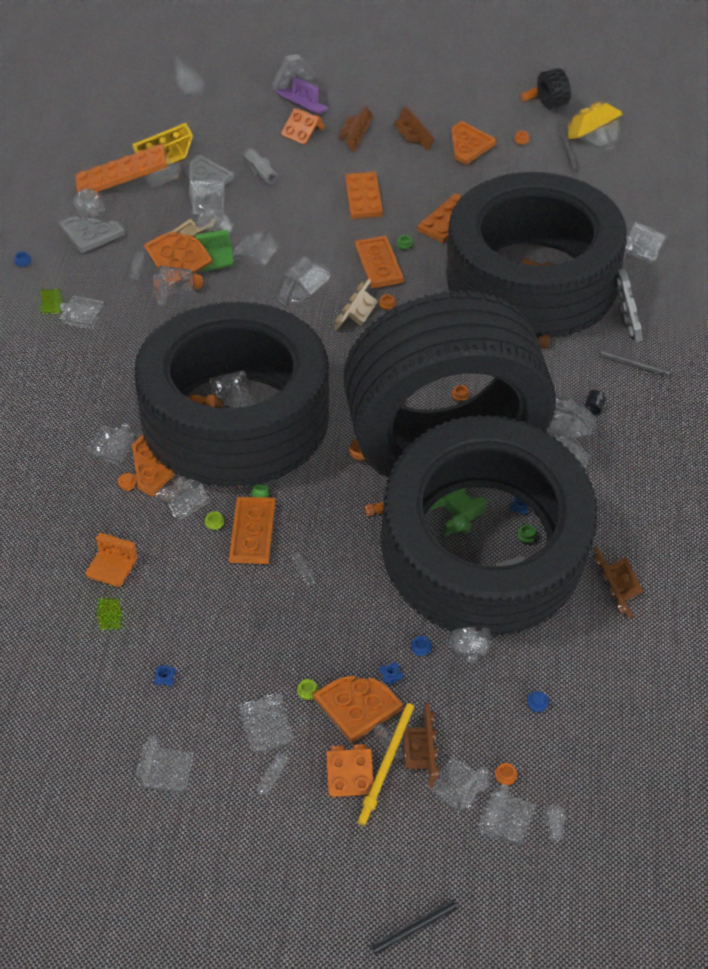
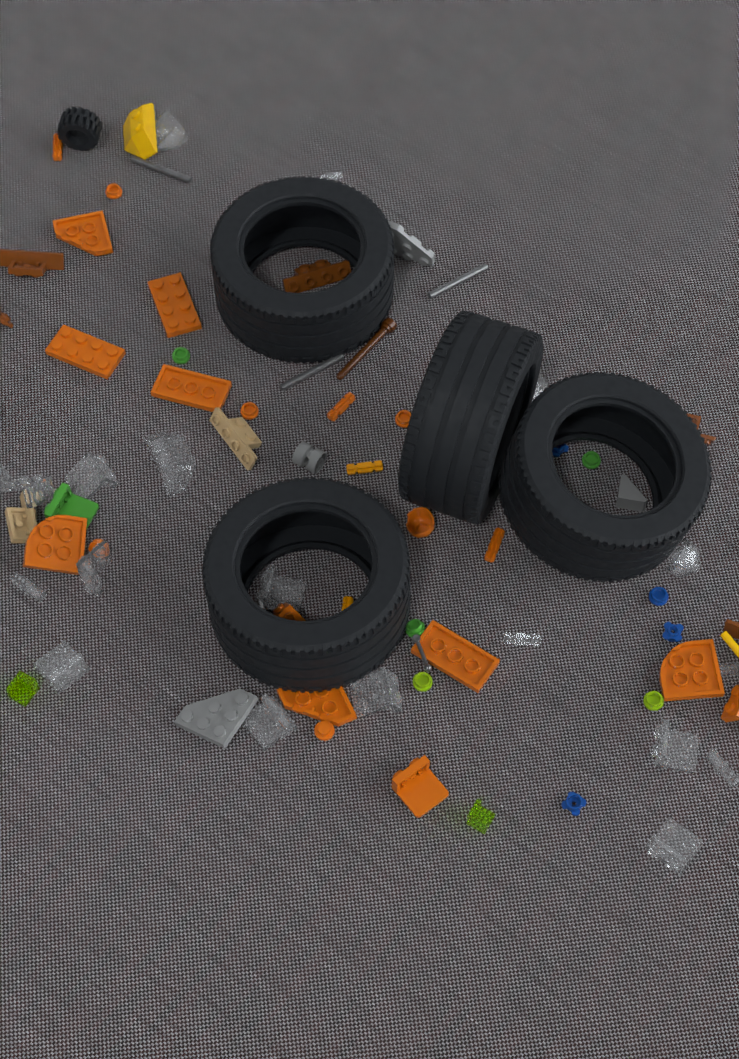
camera: 60 degrees left, 10 degrees up
none -> light grey plate [174,689,258,748]
none -> flat silver hinge [412,634,432,672]

